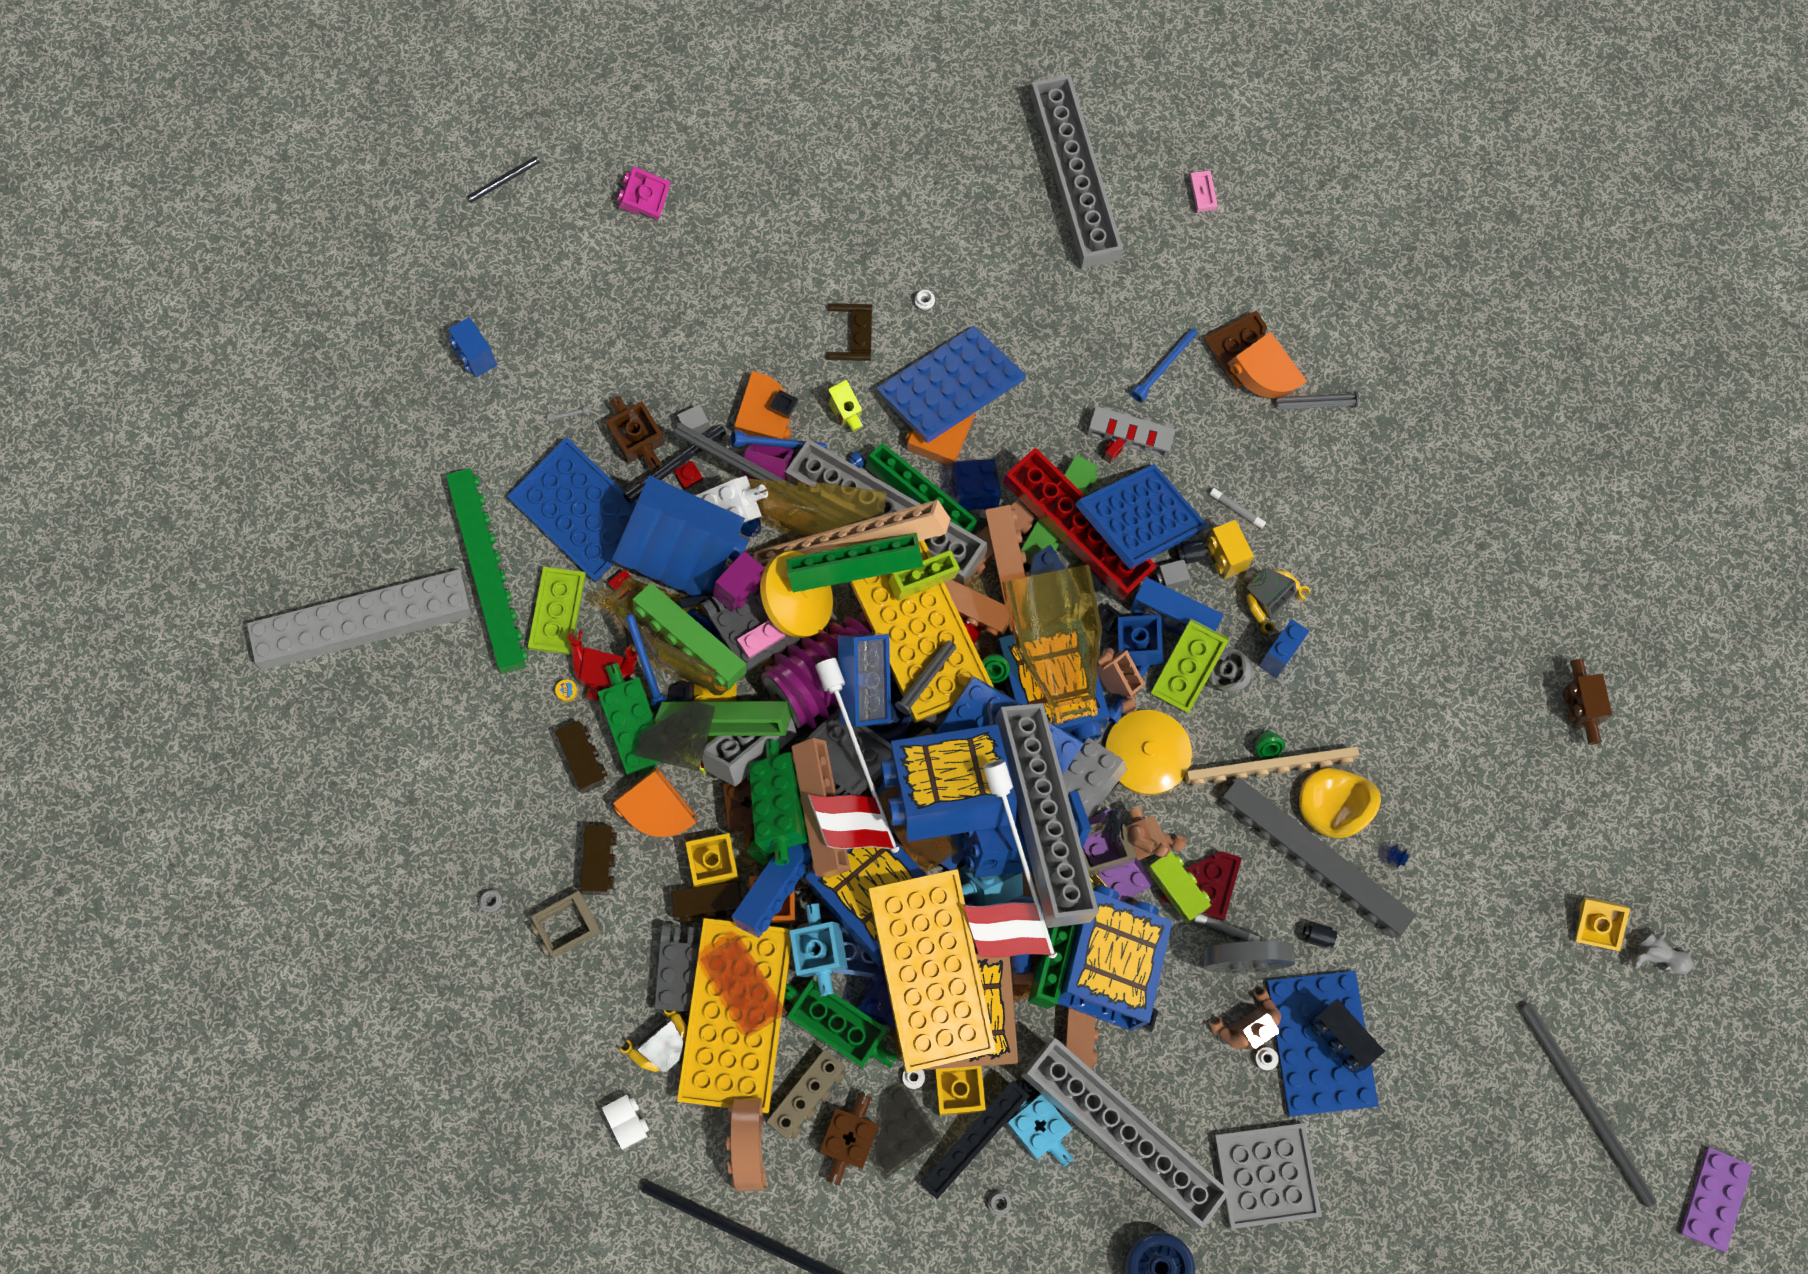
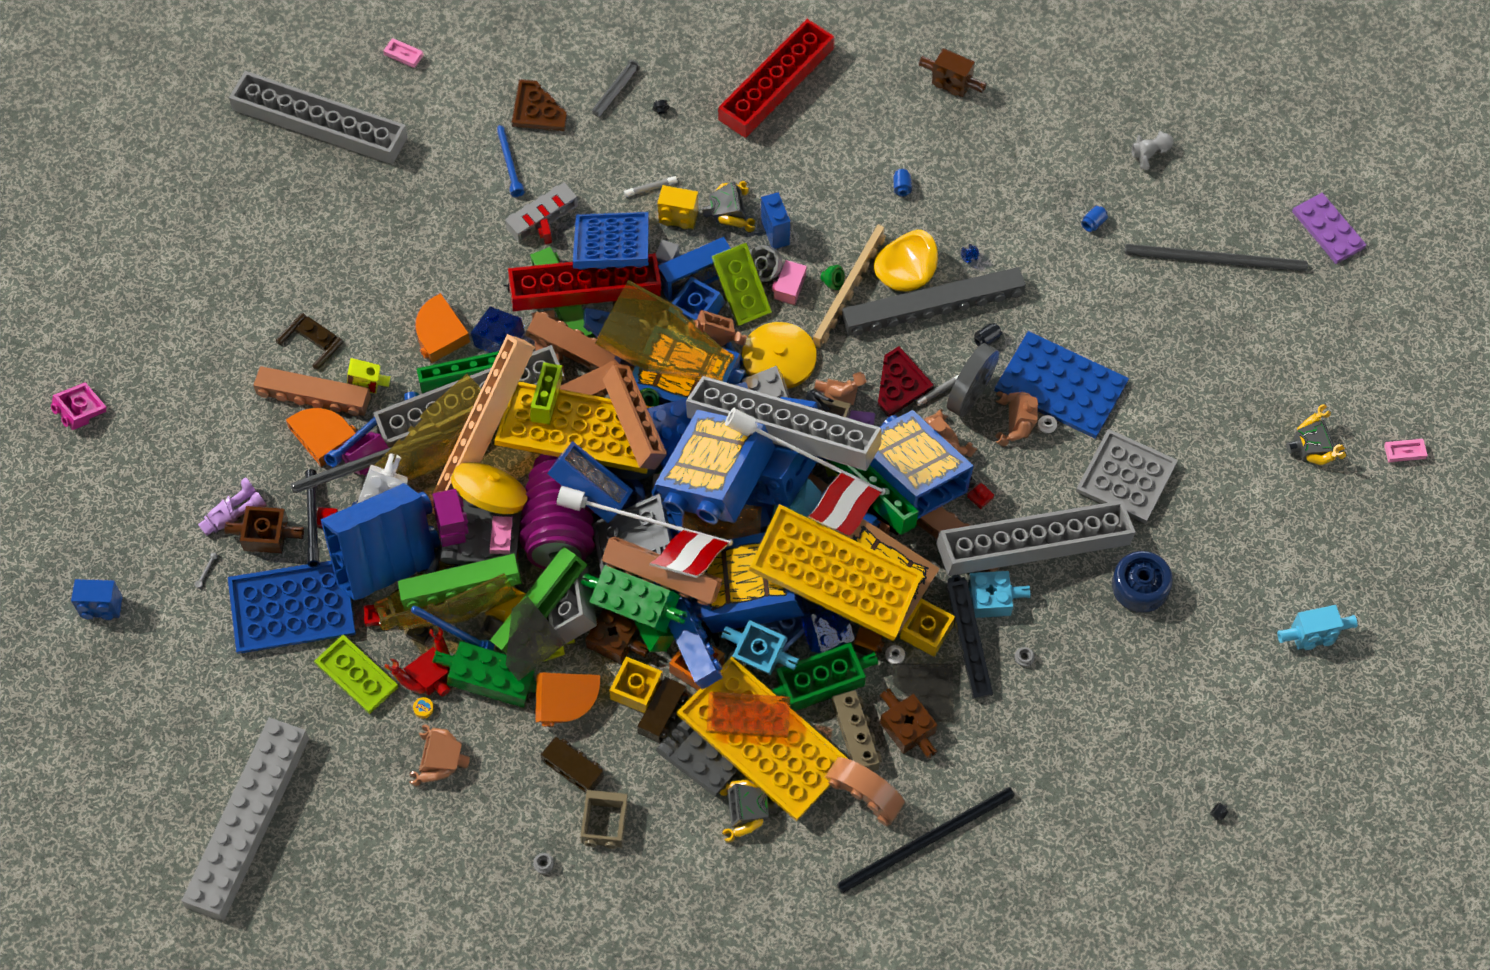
camera: 50 degrees left, 10 degrees down
green brick [446,468,529,674] -> none
dark brown brick [555,721,608,794] -> none
white brick [602,1095,649,1150] -> none
light grey brick [676,404,710,434] -> none
black plate [770,390,798,419] -> none
green brick [786,533,924,593] -> none
blue plate [876,326,1026,443] -> none
dark grey axle [895,640,957,715] -> none
white plate [915,290,935,310] -> none
lime brick [1147,851,1211,924] -> none
black brick [1176,540,1209,564] -> none
orange brick [1227,332,1307,398] -> none
black brick [1309,998,1385,1074] -> none
yellow slope [1575,897,1630,951] -> none
none -> lavender piece [198,477,267,536]
none -> nougat brick [253,366,371,416]
none -> nougat torso [409,725,470,786]
none -> nougat brick [602,364,667,469]
none -> black plate [652,100,670,114]
none -> red brick [718,19,835,138]
none -> bright pink brick [772,260,807,305]
none -> blue brick [893,169,912,197]
none -> nougat torso [924,409,977,457]
none -> red tile [967,483,995,509]
none -> blue brick [1081,206,1108,232]

